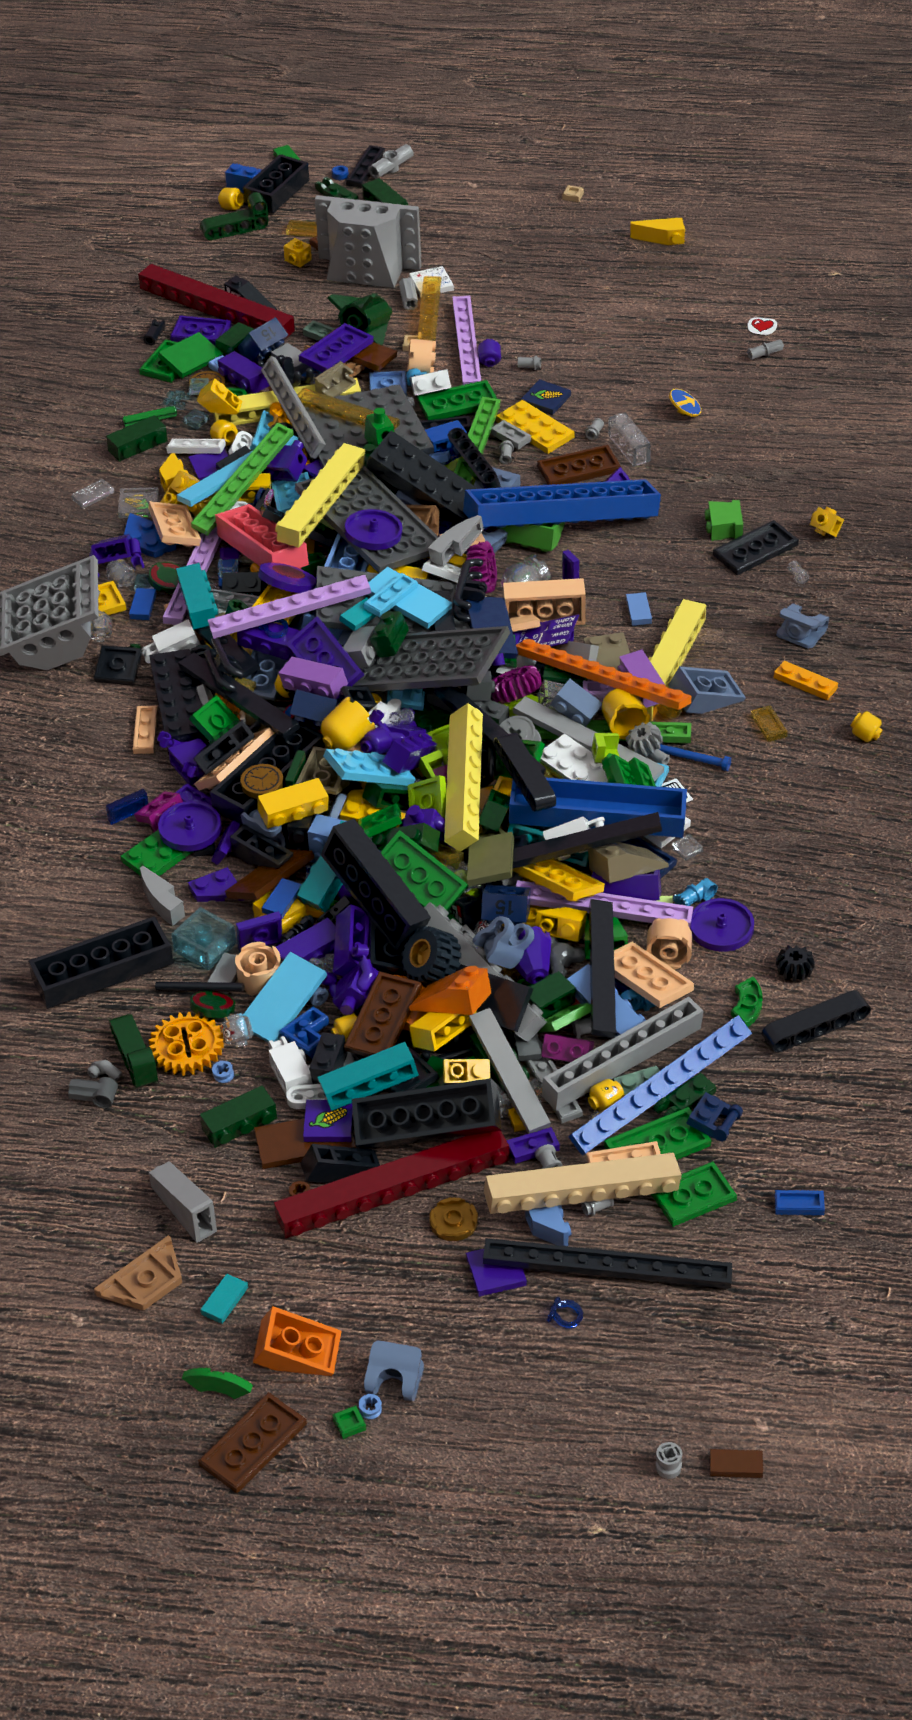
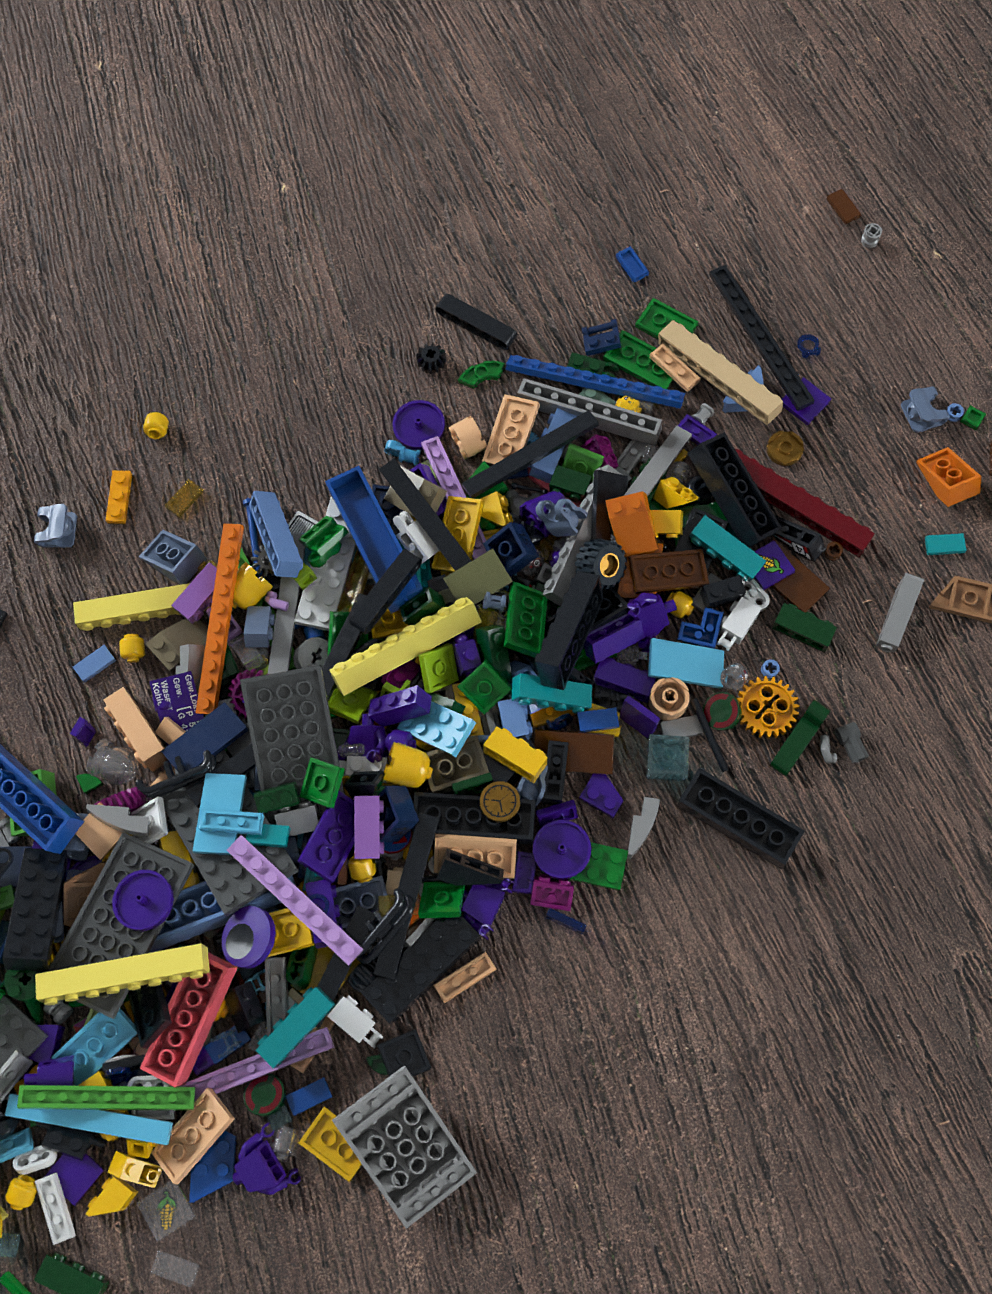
camera: 120 degrees left, 25 degrees up
none -> yellow head [119,634,145,663]
none -> medium blue brick [249,491,303,578]
none -> lavender arm [265,591,289,611]
none -> green tile [299,757,345,808]
none -> sand blue bush [483,592,506,613]

